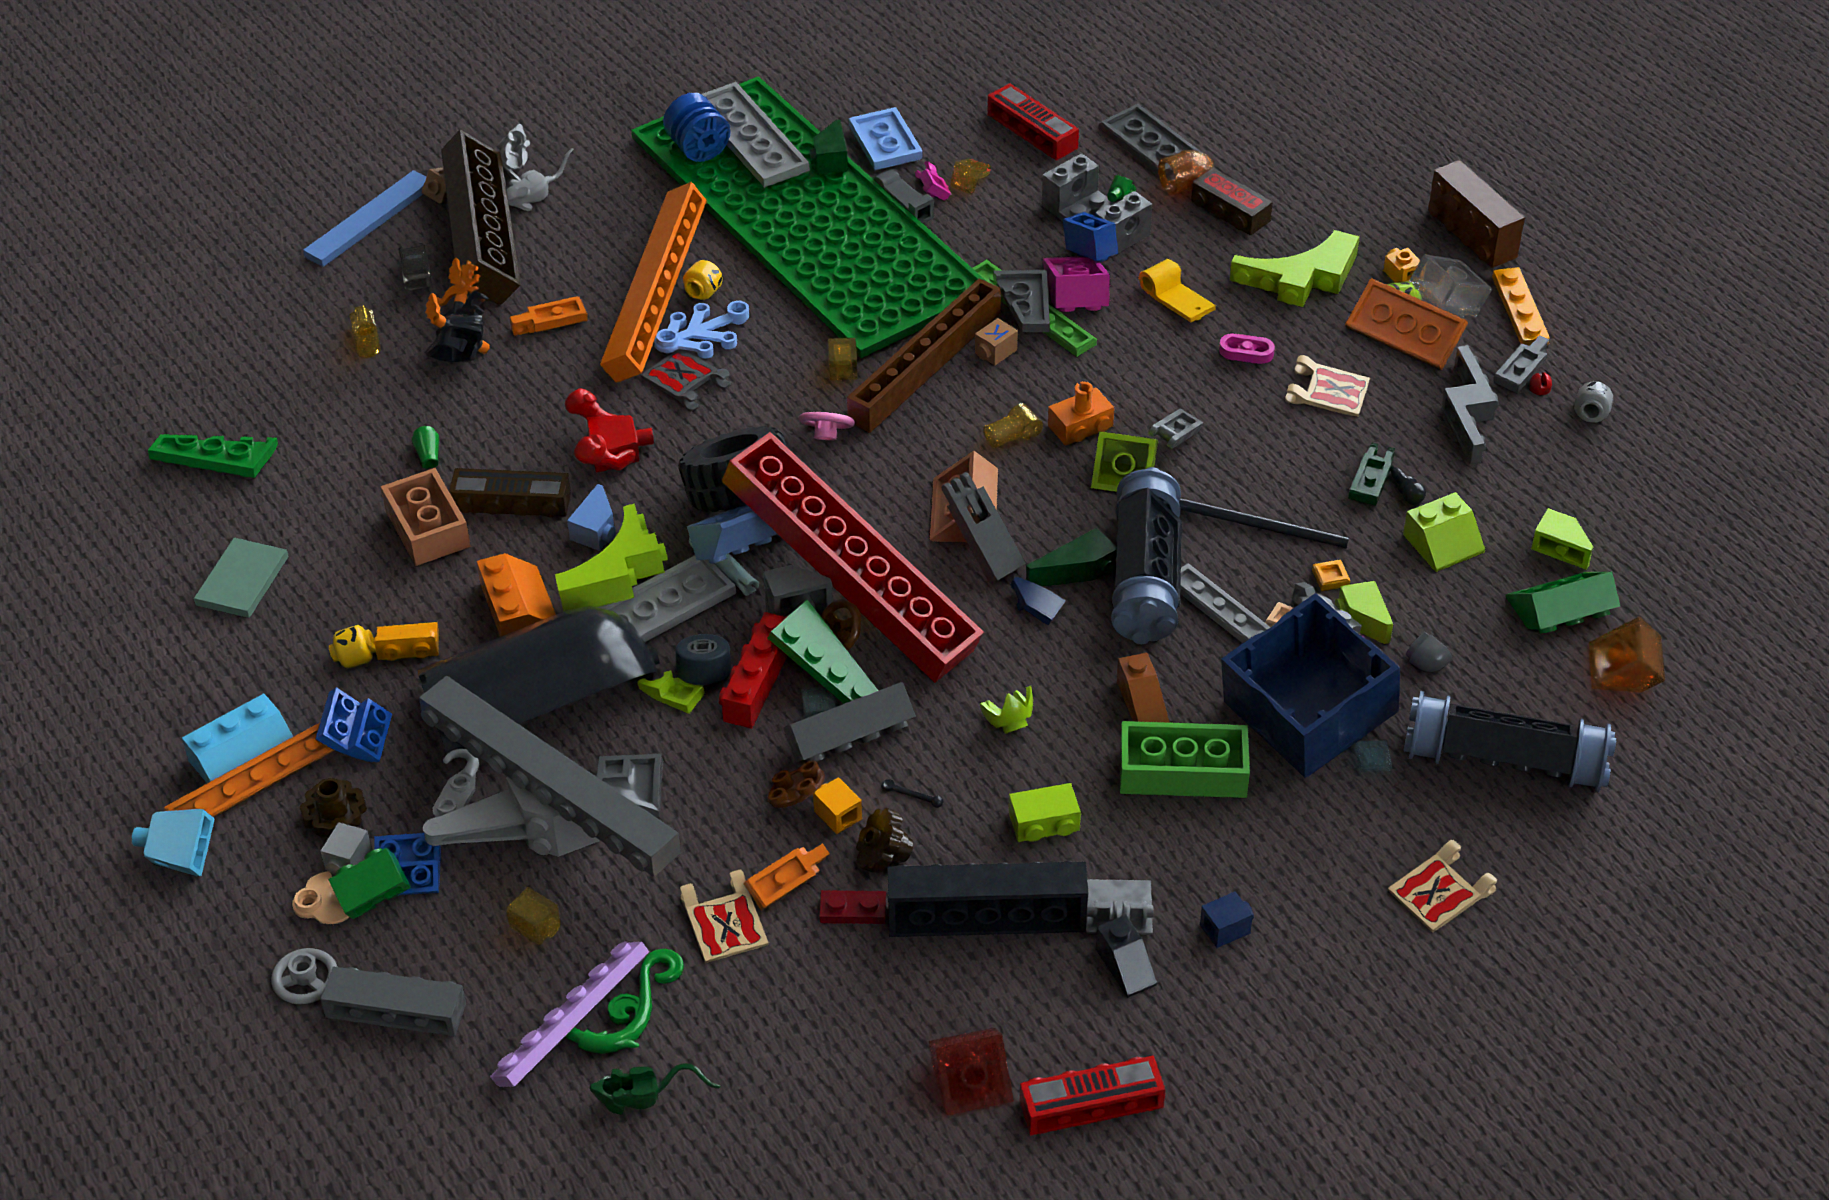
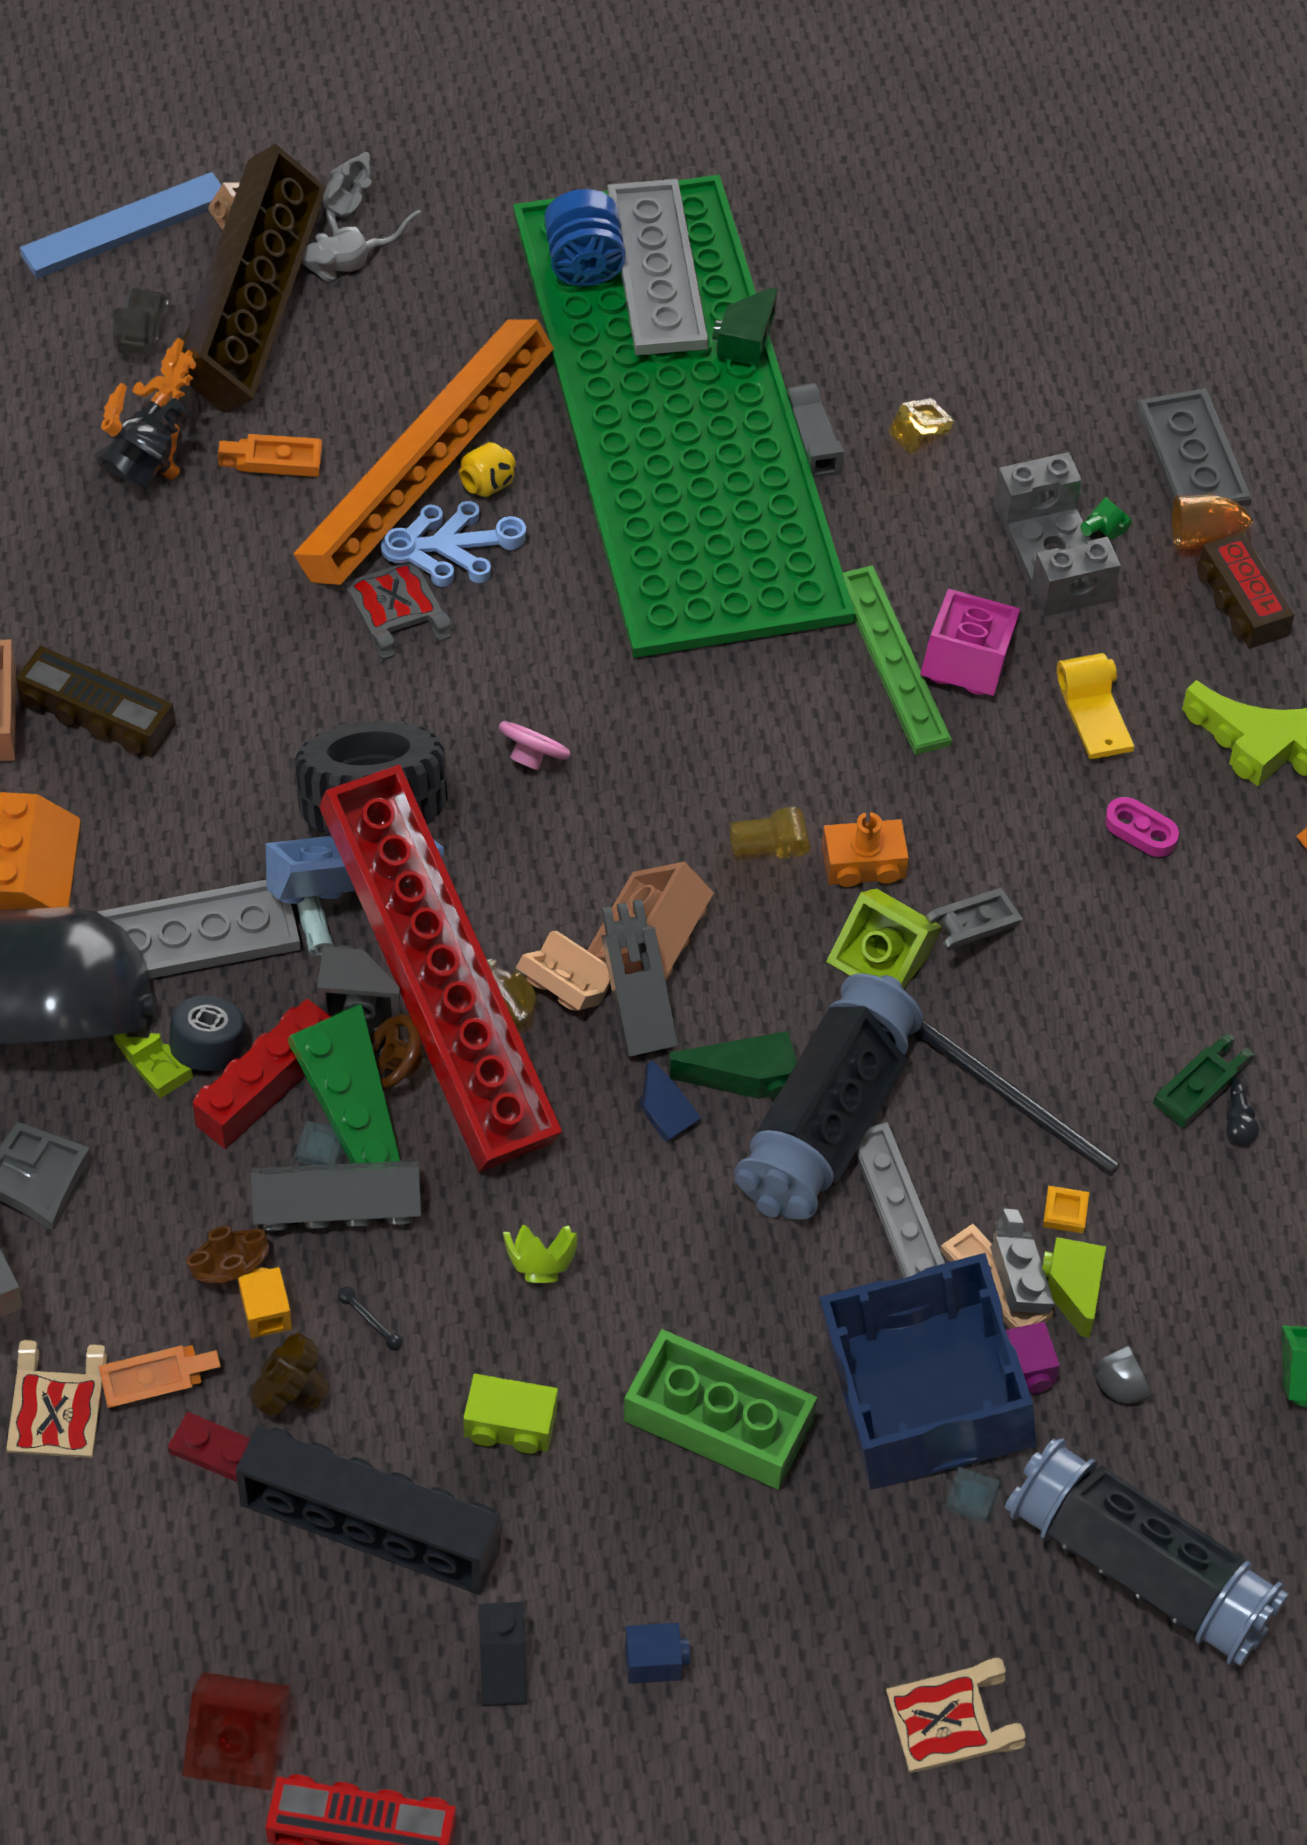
camera: 20 degrees right, 10 degrees up
clear yellow piece [350,306,381,358] -> none
green cone [411,426,439,469] -> none
lime arch [555,504,668,611] -> none
red torso [565,388,654,472] -> none
medium blue slope [567,484,616,551] -> none
clear yellow brick [828,338,857,380] -> none
reddish brown brick [847,278,1001,433] -> none
light blue plate [849,107,922,170] -> none
dark pink plate [915,161,951,201] -> none
medium nougat brick [975,318,1018,365] -> none
red brick [987,83,1079,161] -> none
dark grey wing [993,270,1050,332] -> none
blue brick [1063,212,1118,262] -> none
flat silver hinge [1087,879,1153,935] -> none
dark orange slope [1117,653,1170,723] -> none
tan flag [1285,355,1370,417] -> none
lime slope [1403,492,1485,572] -> none
none -> light nougat bracket [516,931,611,1011]

